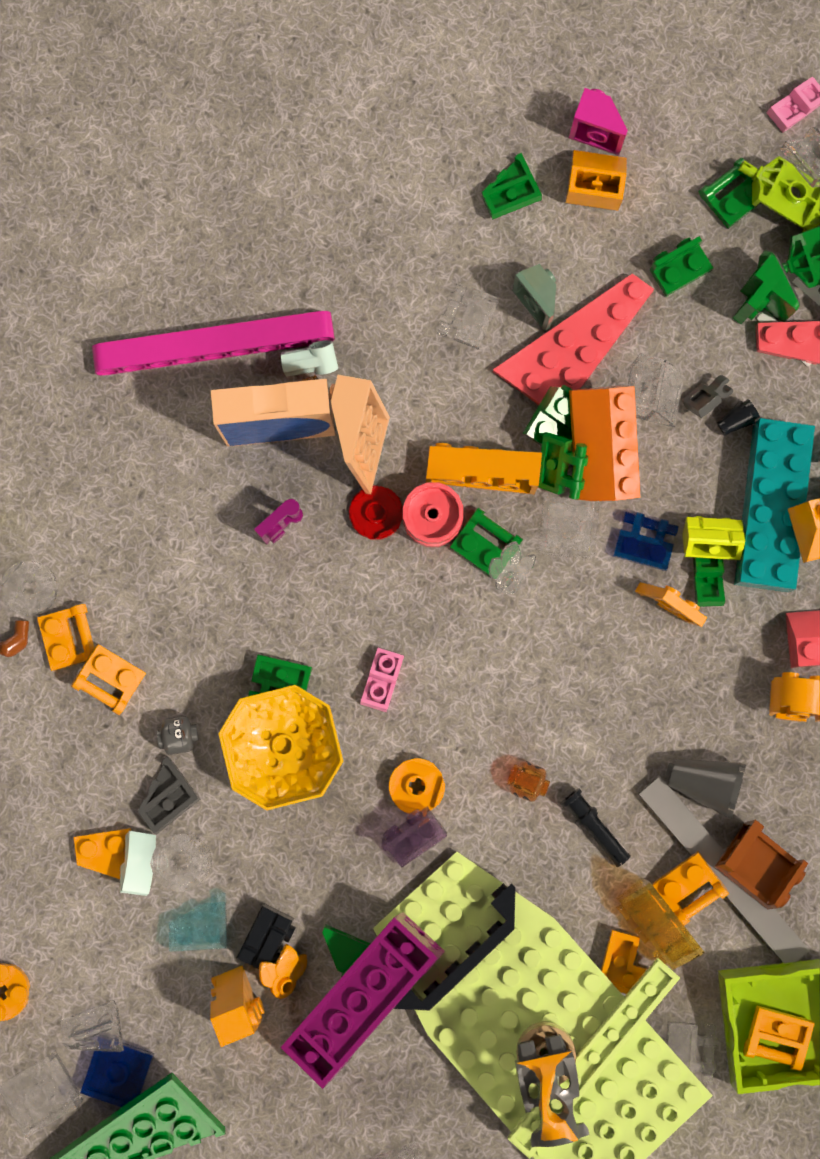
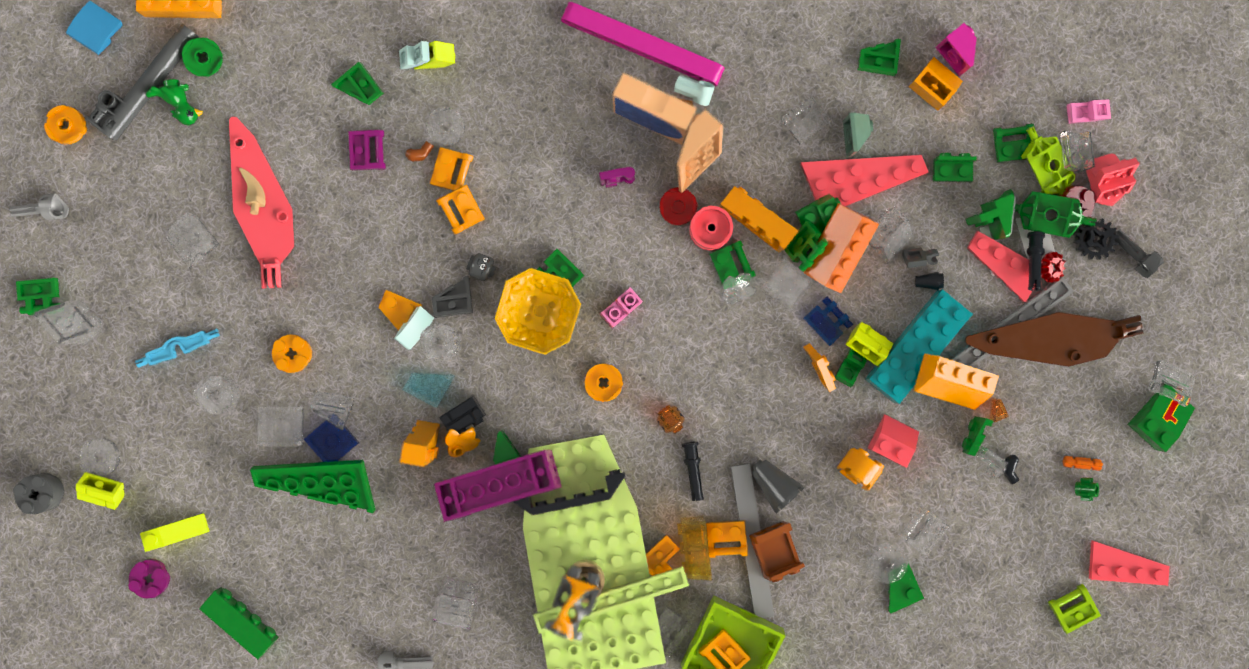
camera: 30 degrees right, 5 degrees up
clear purple bracket [381,807,447,867] -> none

